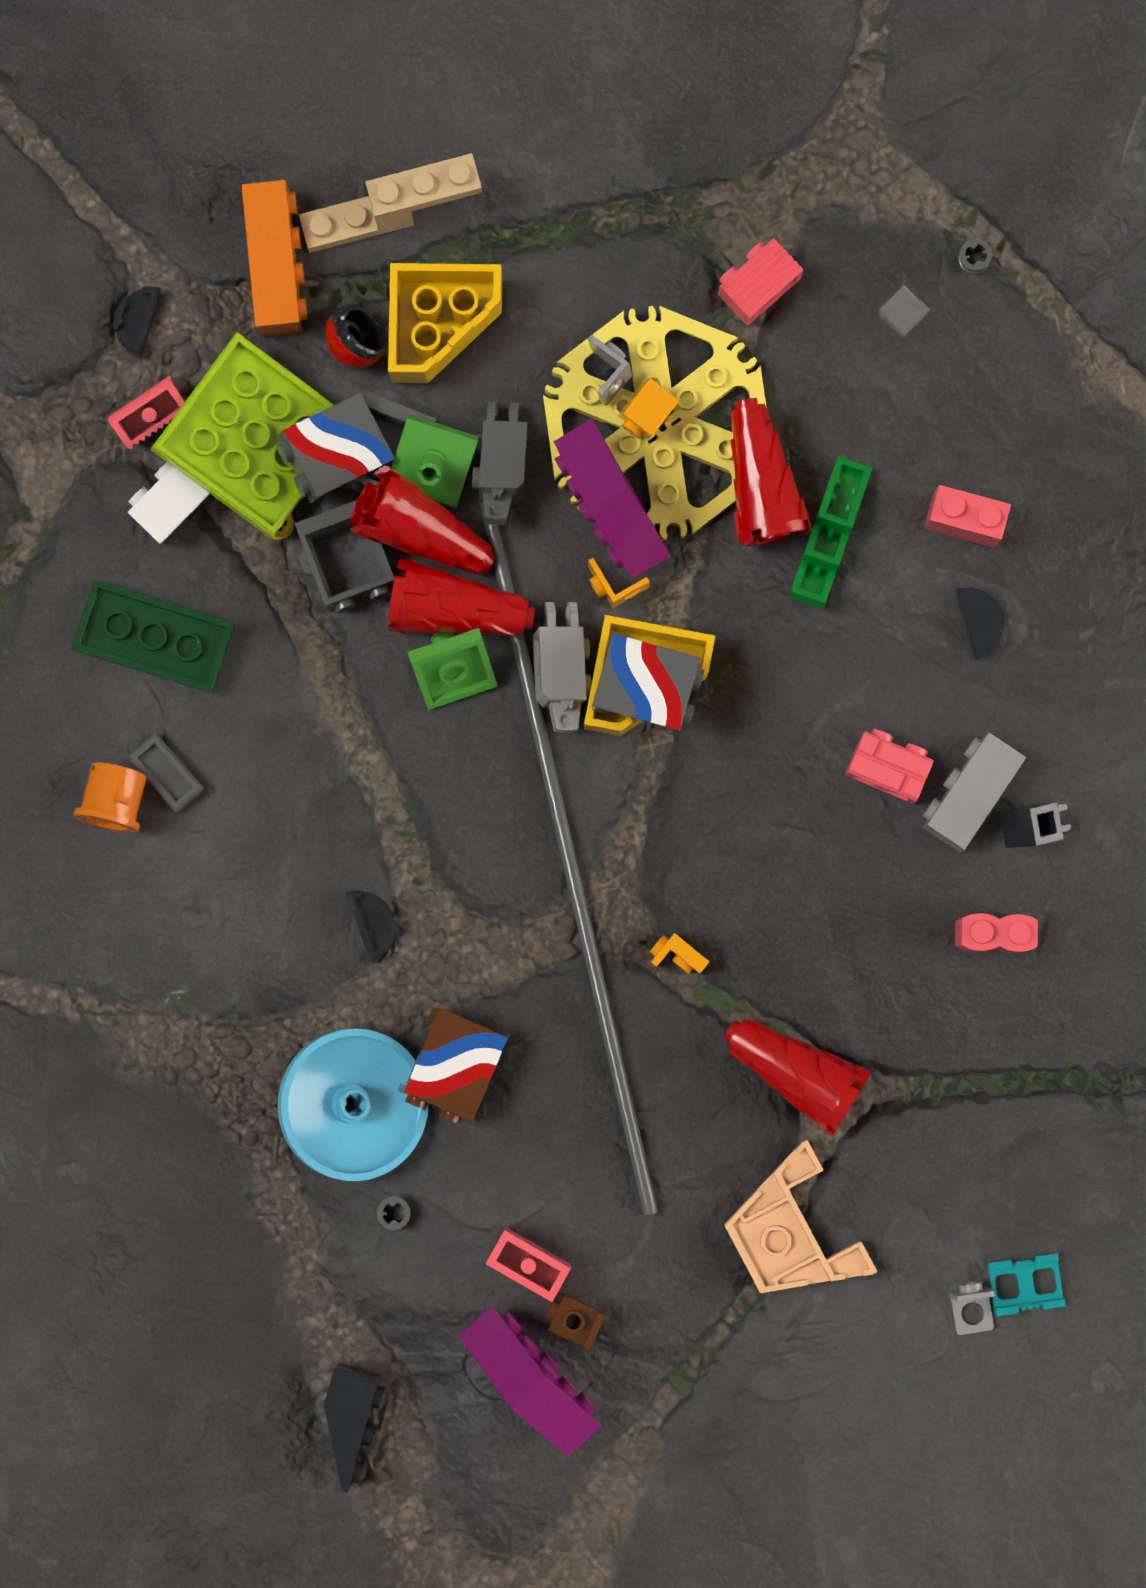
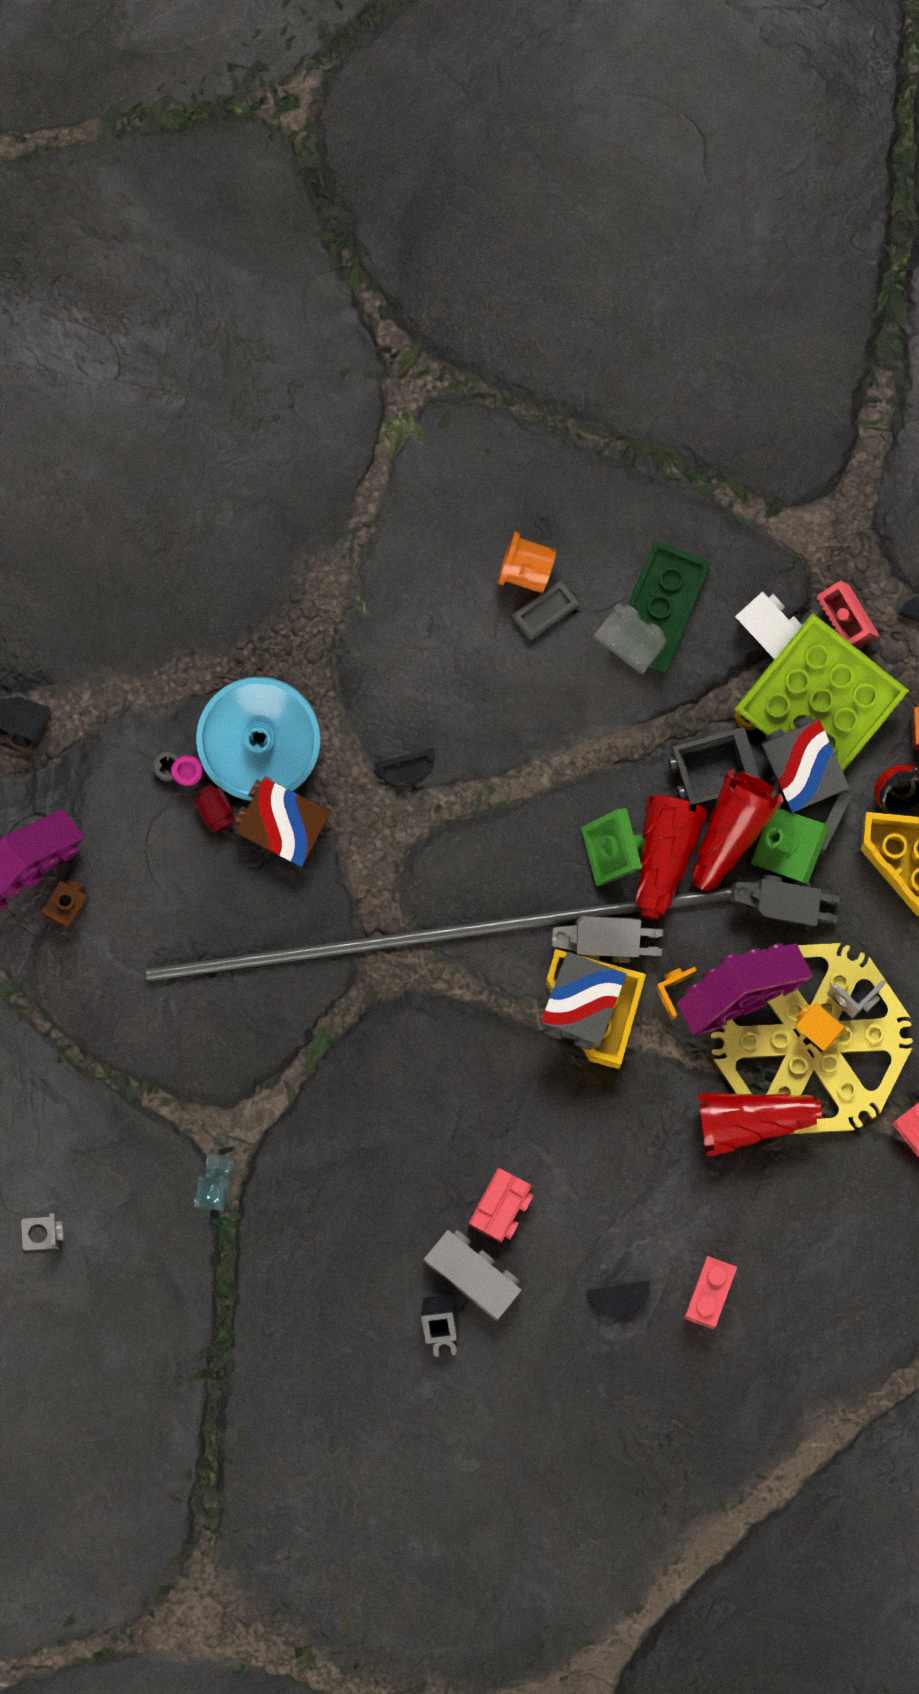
camera: 90 degrees right, 5 degrees down
coral brick [486,1227,571,1302] -> none
light orange bracket [650,933,709,974] -> none
red cone [723,1018,872,1137] -> none
light nougat wing [724,1140,877,1293] -> none
green slope [788,456,872,610] -> none
clear tile [877,285,930,338] -> none
coral brick [955,913,1038,953] -> none
teal piece [986,1253,1066,1316] -> none
none -> dark pink tile [171,755,204,786]
none -> dark red brick [194,785,235,833]
none -> clear light blue plate [194,1154,234,1211]
none -> clear bracket [594,603,666,675]

